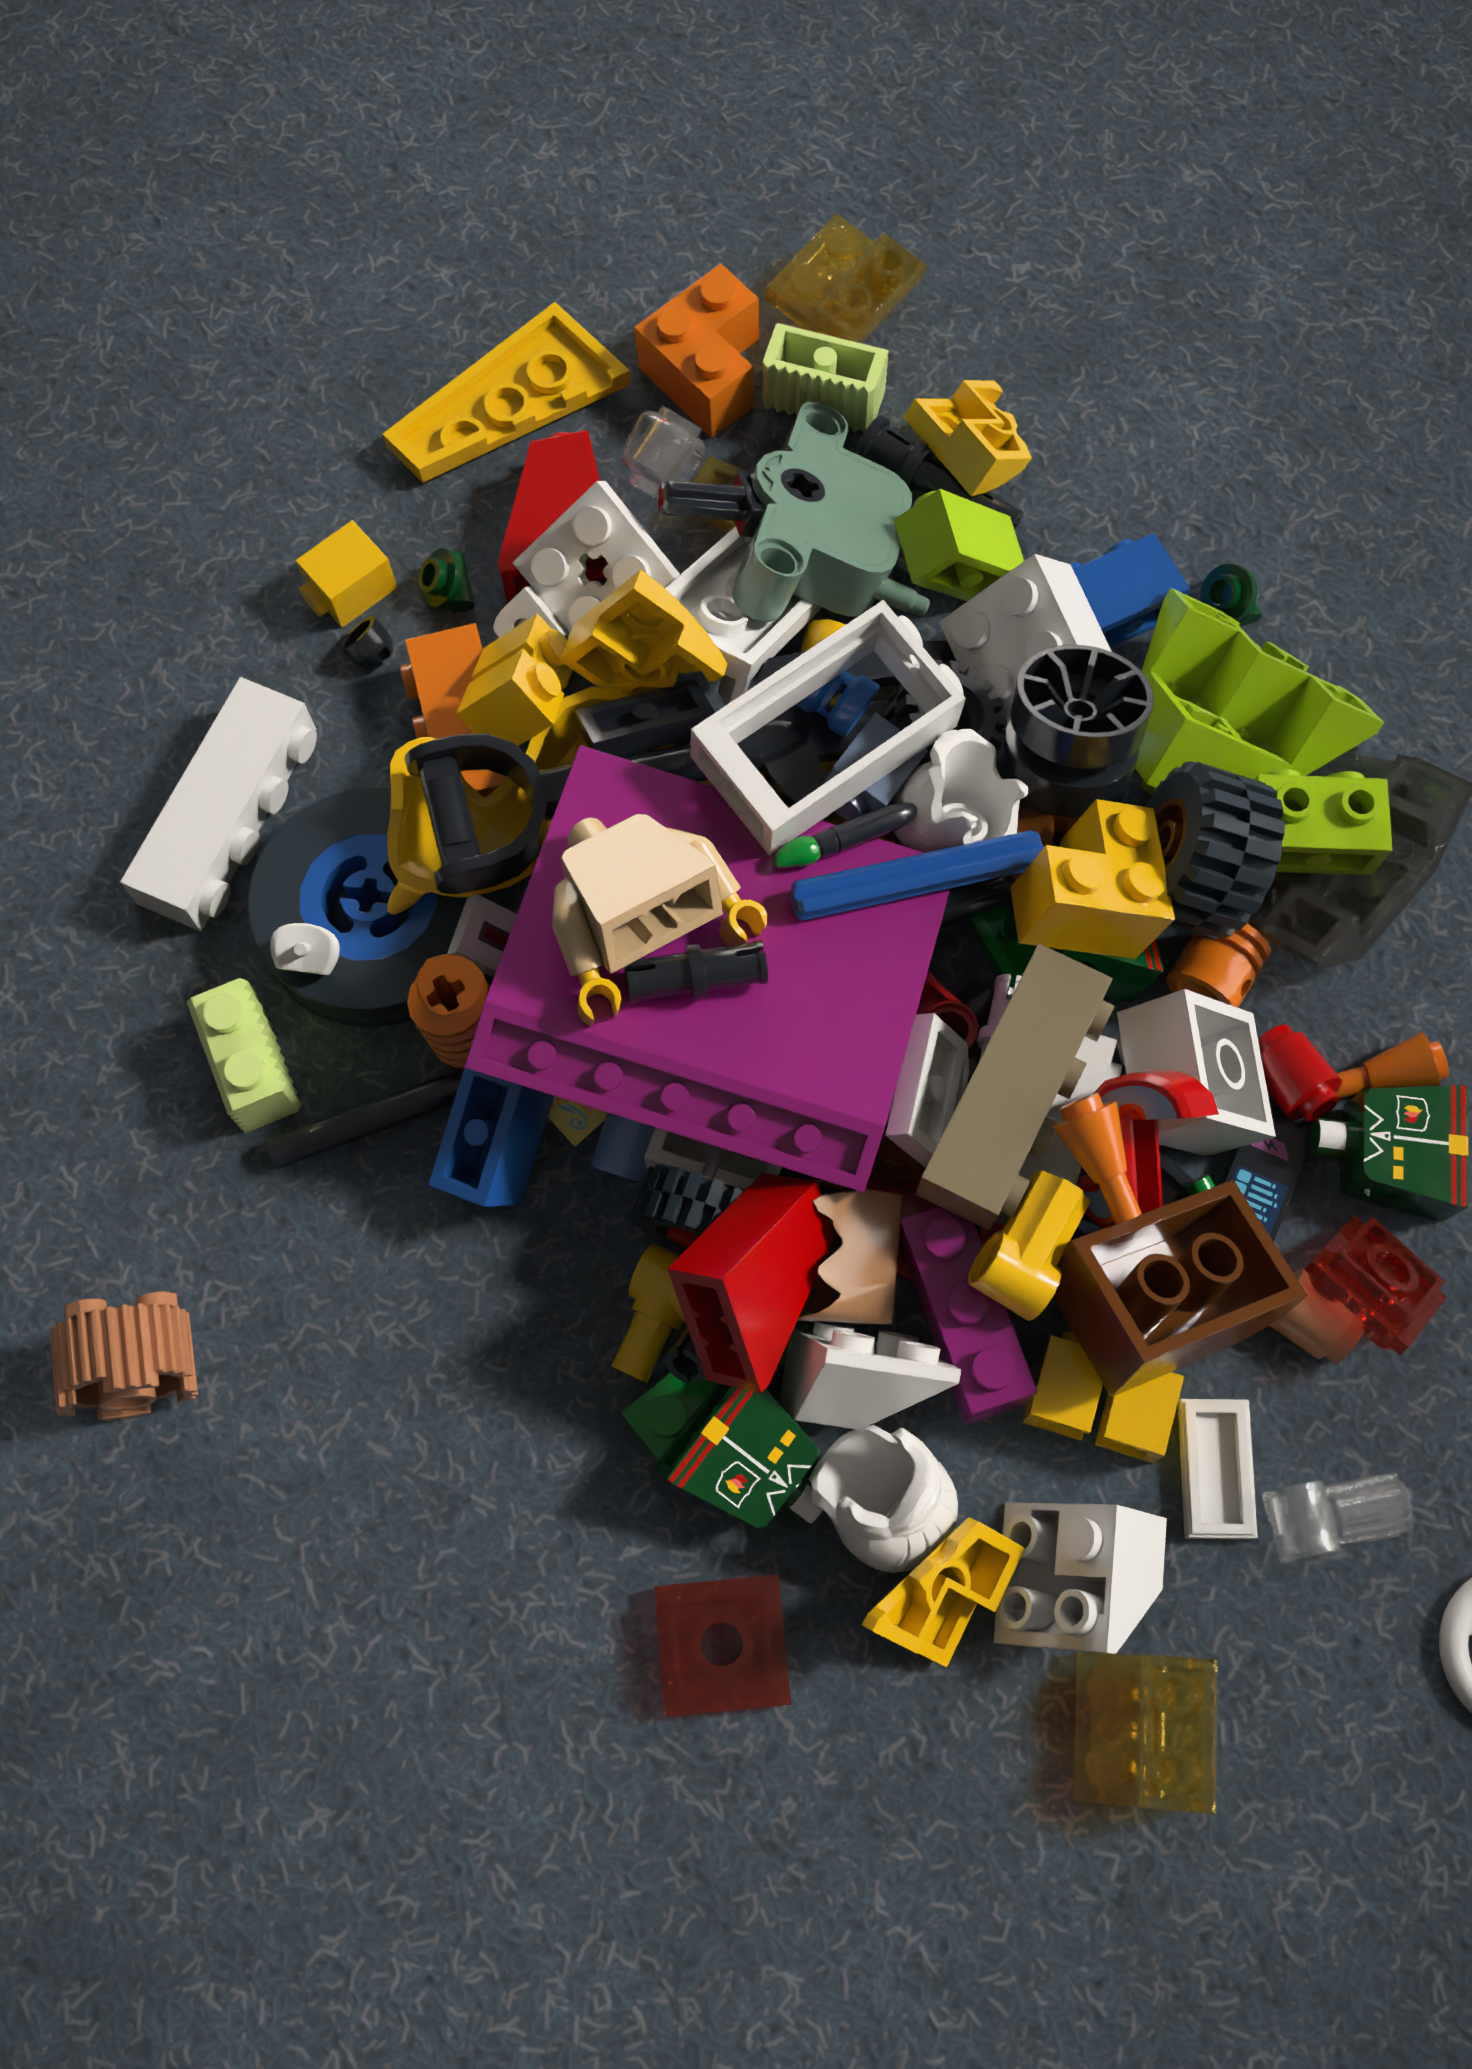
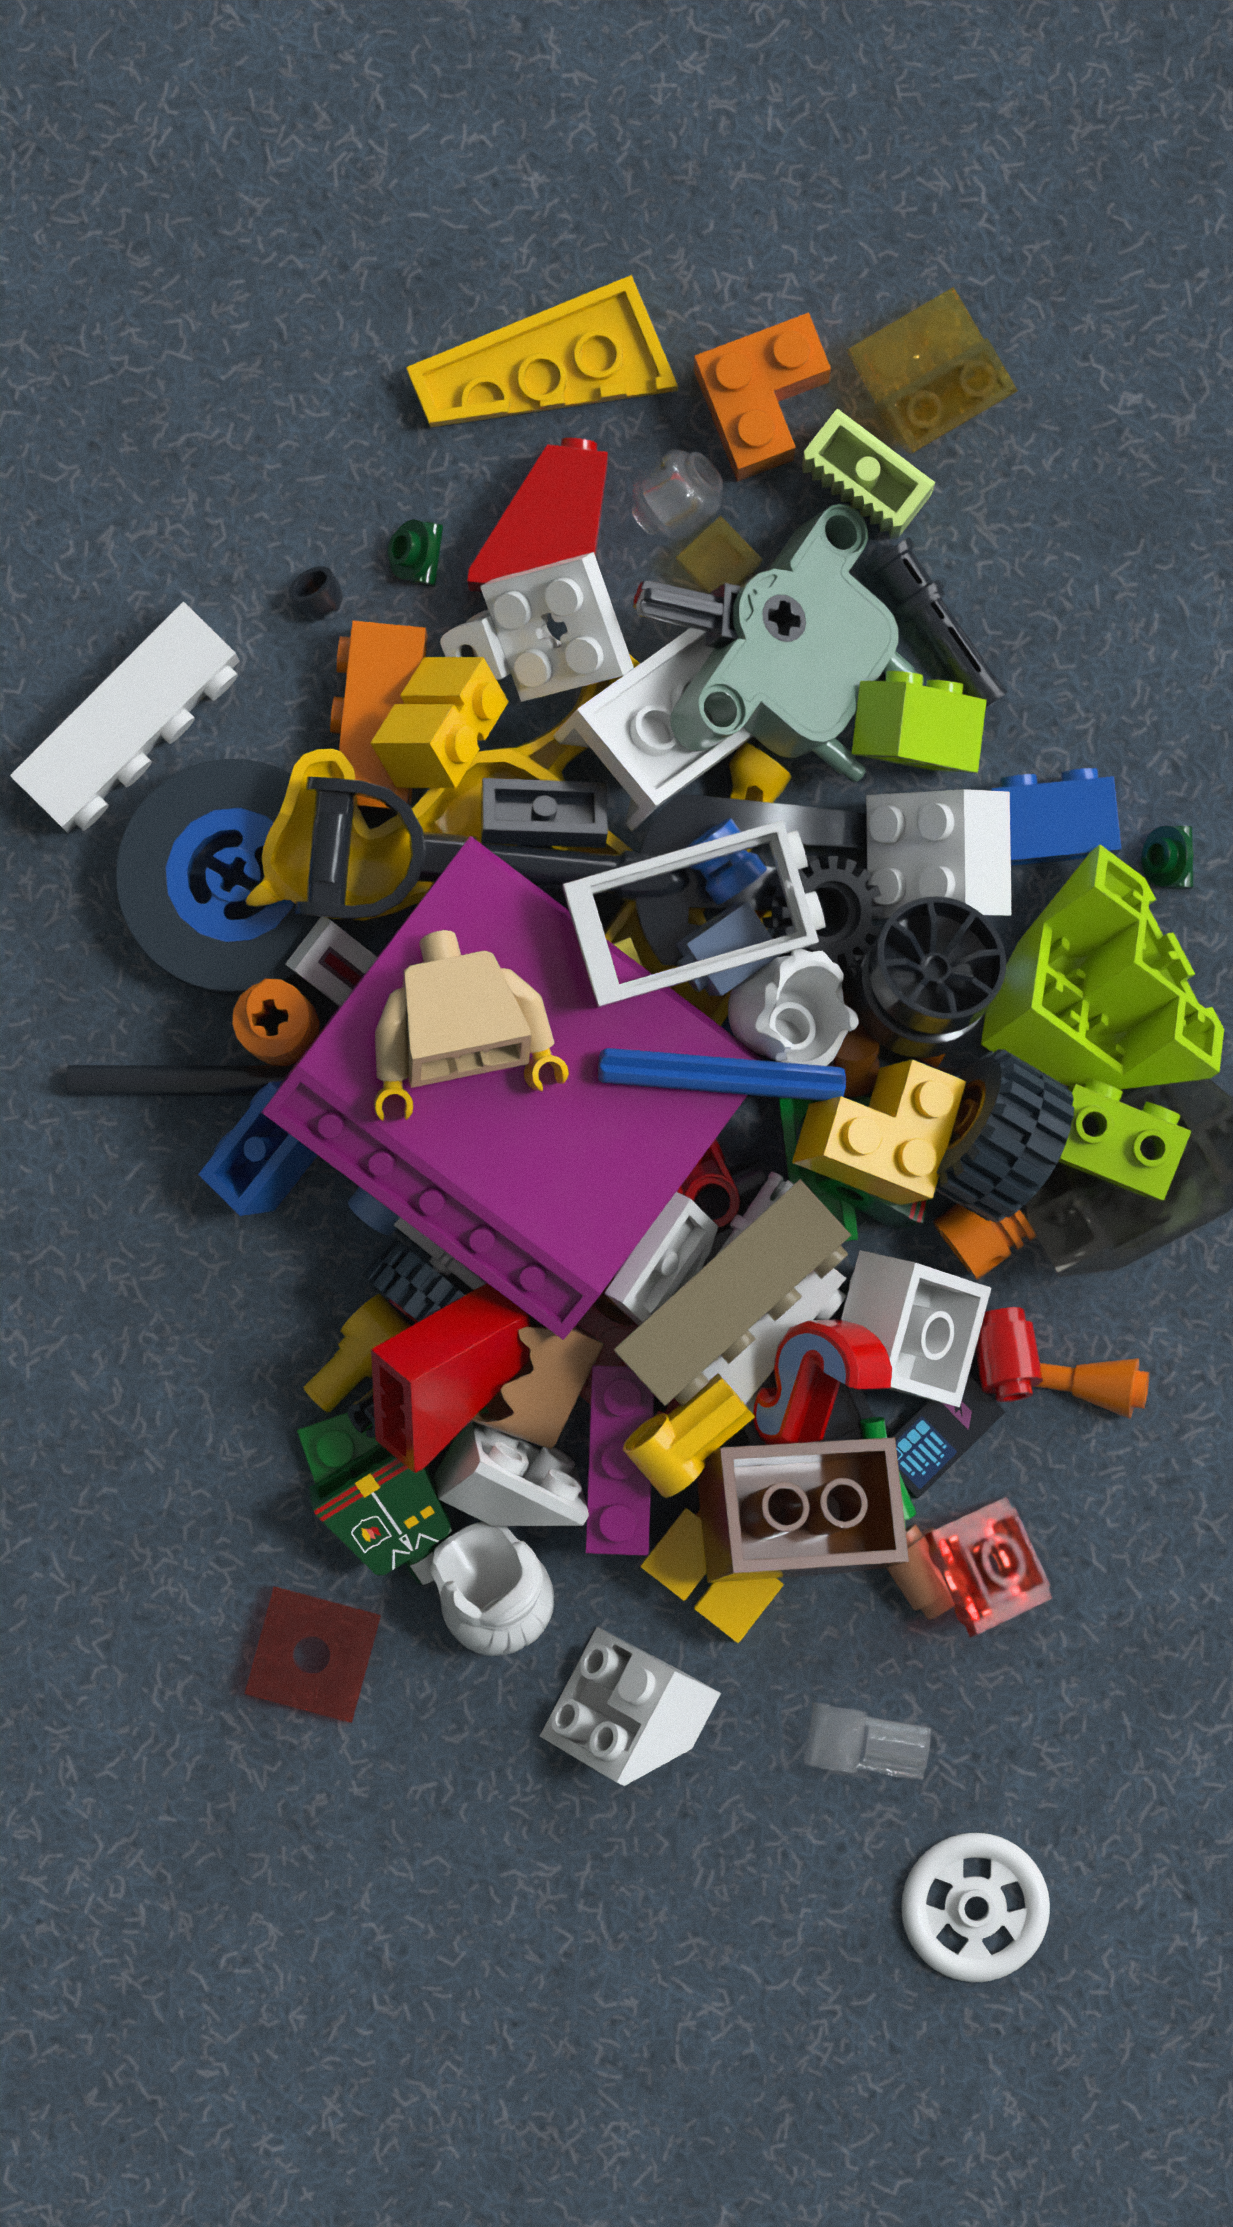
camera: 20 degrees right, 15 degrees up
yellowish green brick [187,978,302,1133] -> none
white piece [270,923,340,975] -> none
yellow brick [296,520,398,628] -> none
yellow slope [559,570,728,693] -> none
black pin [624,940,768,1004] -> none
black piece [773,802,917,868] -> none
yellow slope [862,1517,1025,1668] -> none
yellow slope [903,380,1032,496] -> none
orange cone [1052,1093,1142,1224] -> none
clear yellow brick [1073,1652,1218,1814] -> none
white tile [1178,1399,1258,1540] -> none
dark green torso [1307,1085,1469,1221] -> none

